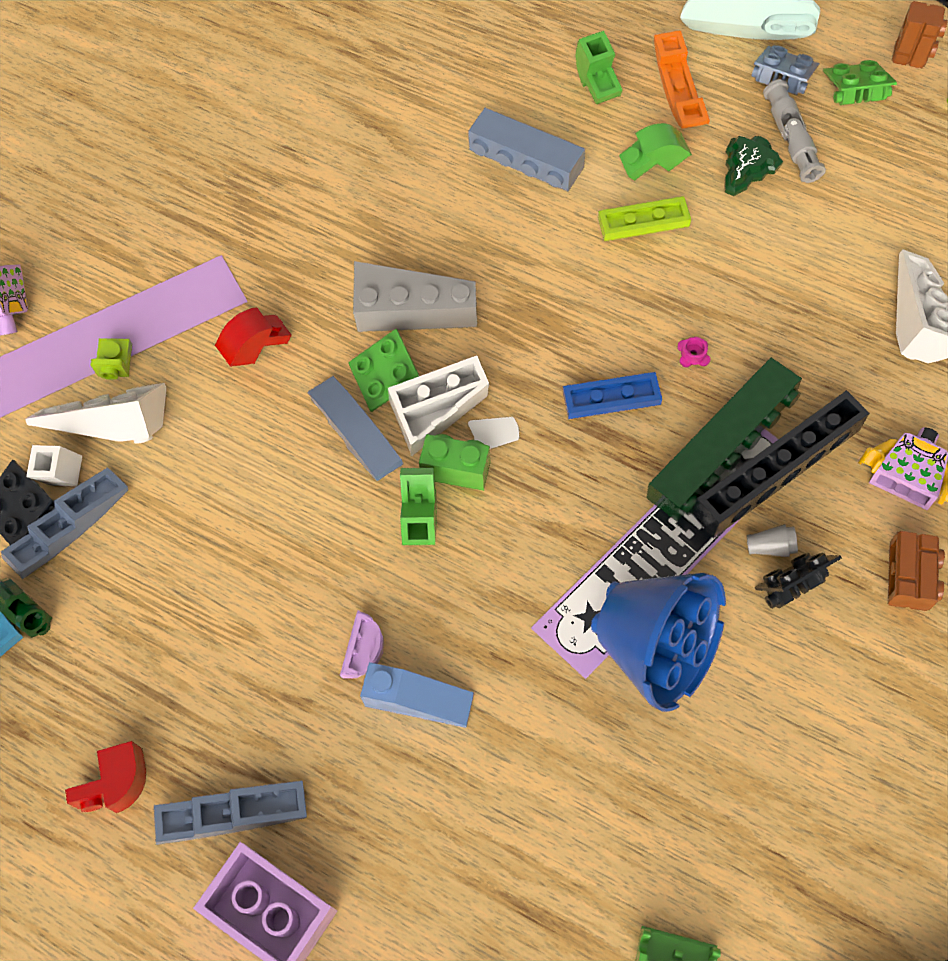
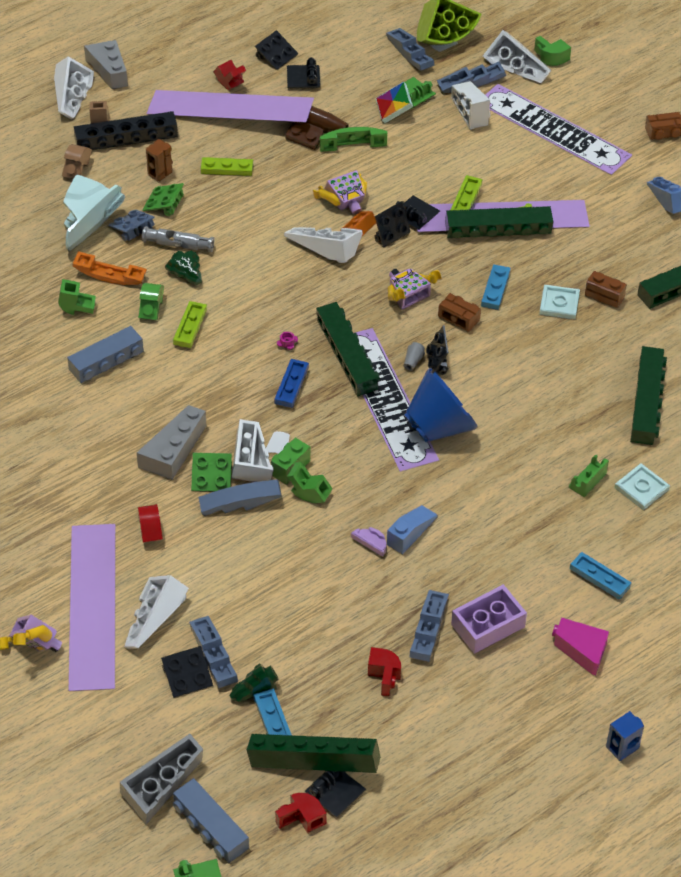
camera: 70 degrees left, 15 degrees down
white brick [26,445,82,487] -> none
lime bracket [90,338,132,380] -> none
black brick [692,390,870,539] -> none

